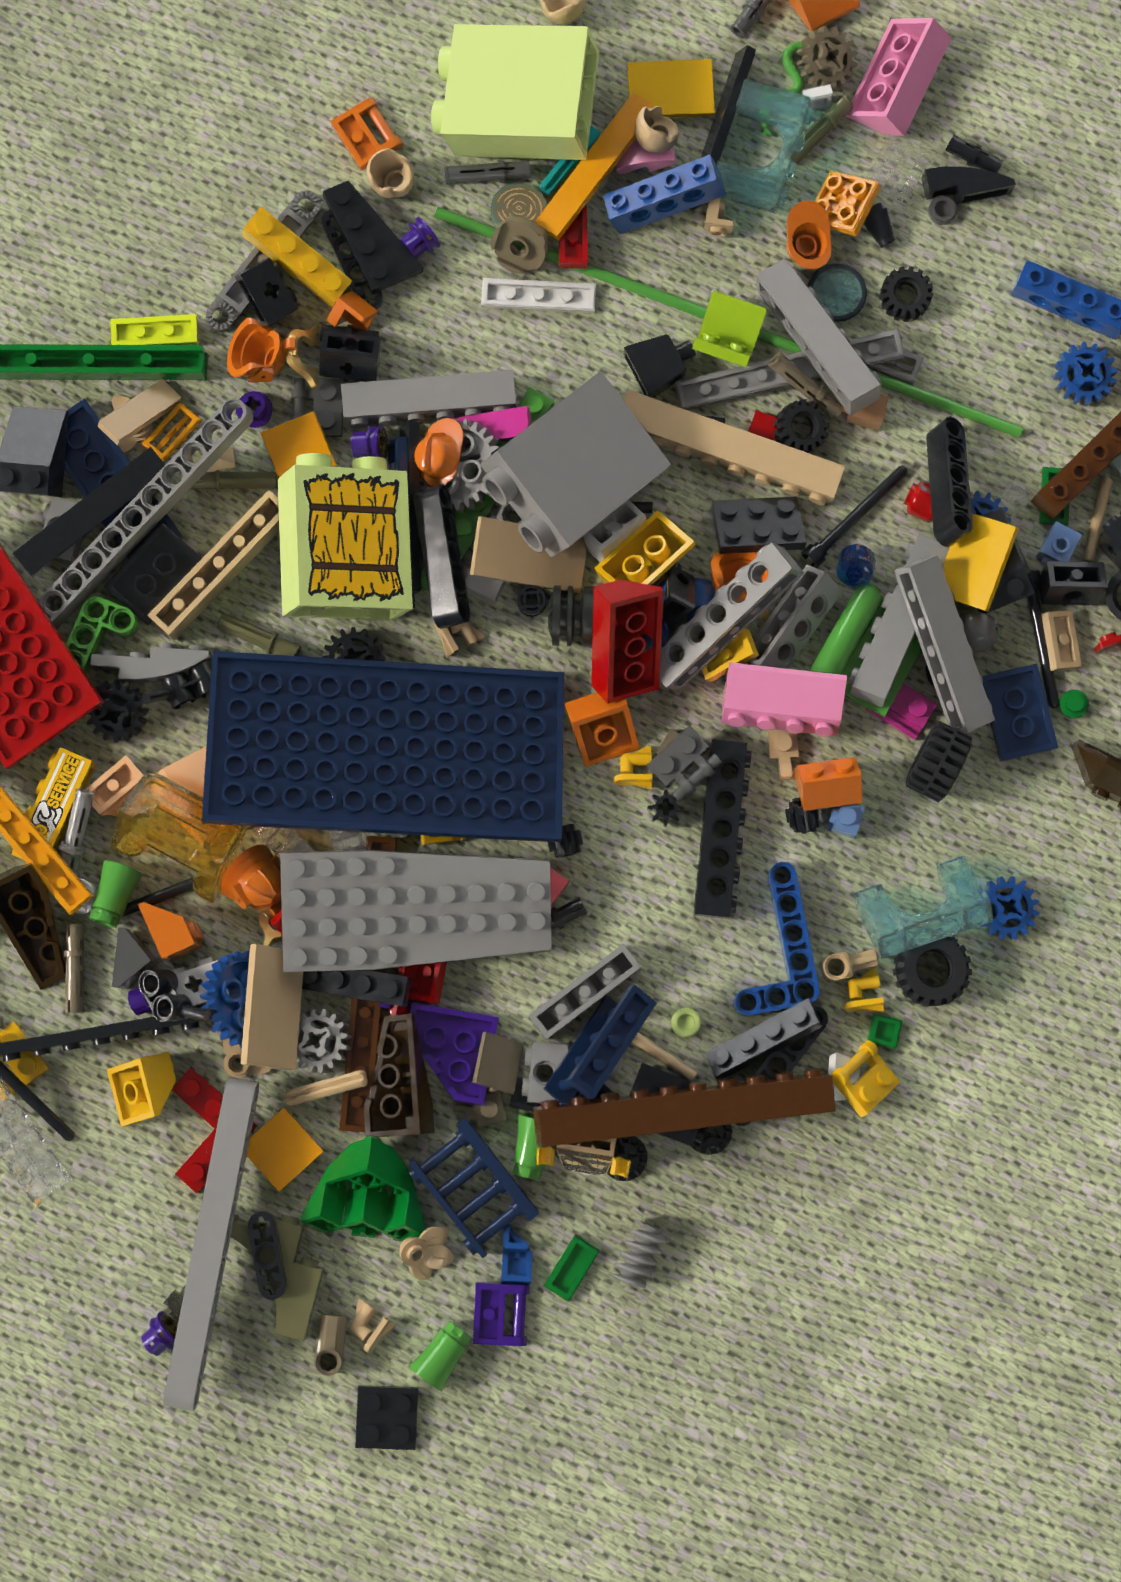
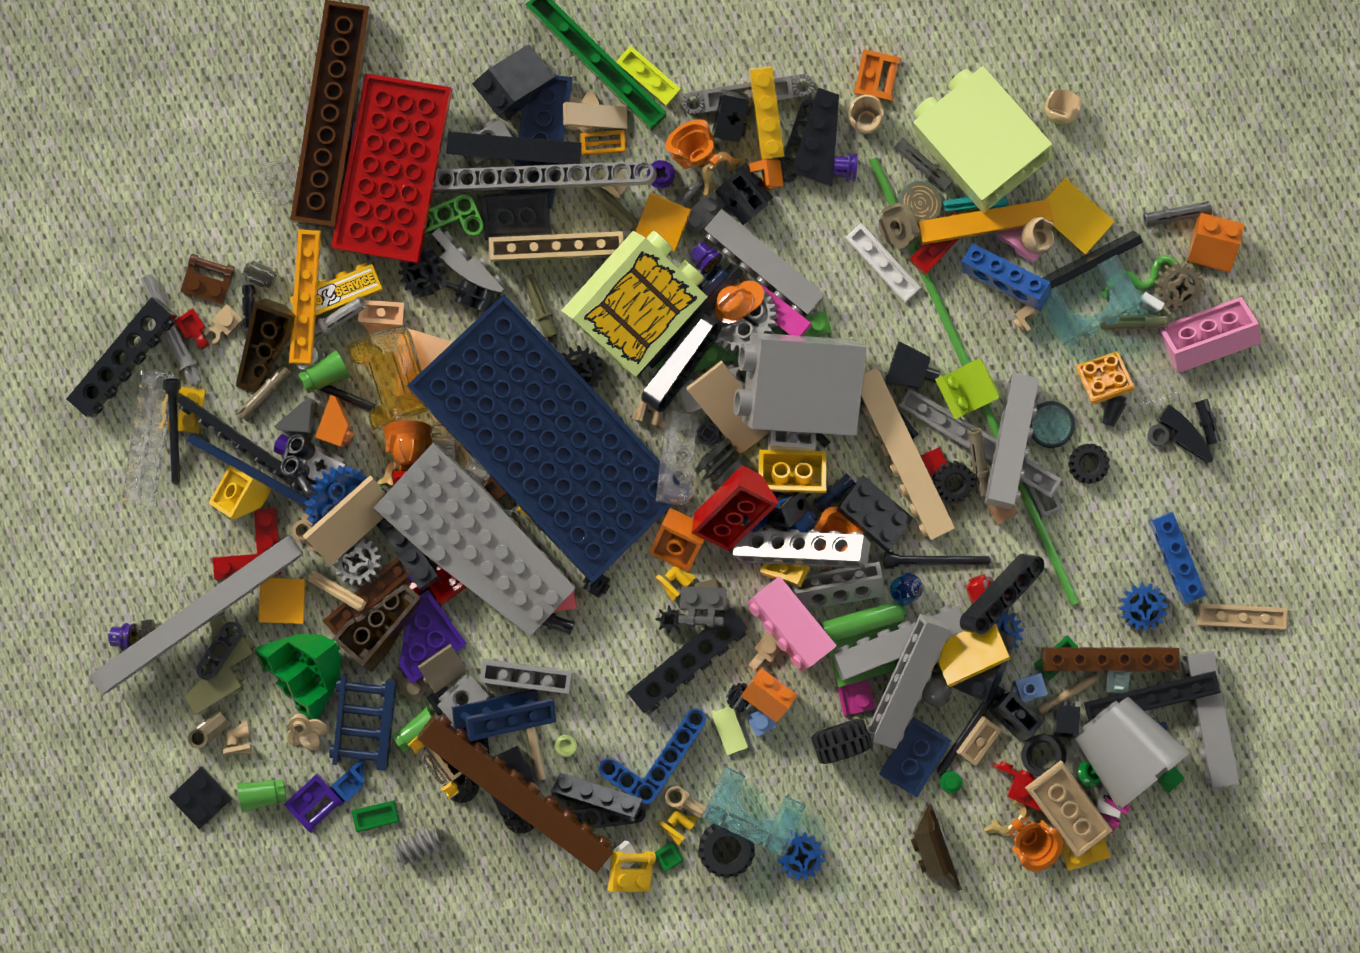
camera: 45 degrees right, 5 degrees up
orange piece [786,200,831,270] -> none
none -> dark blue tile [187,434,310,507]
none -> clear brick [656,411,700,506]
none -> yellowish green tile [711,707,748,755]
none -> dark blue pin [813,473,855,513]

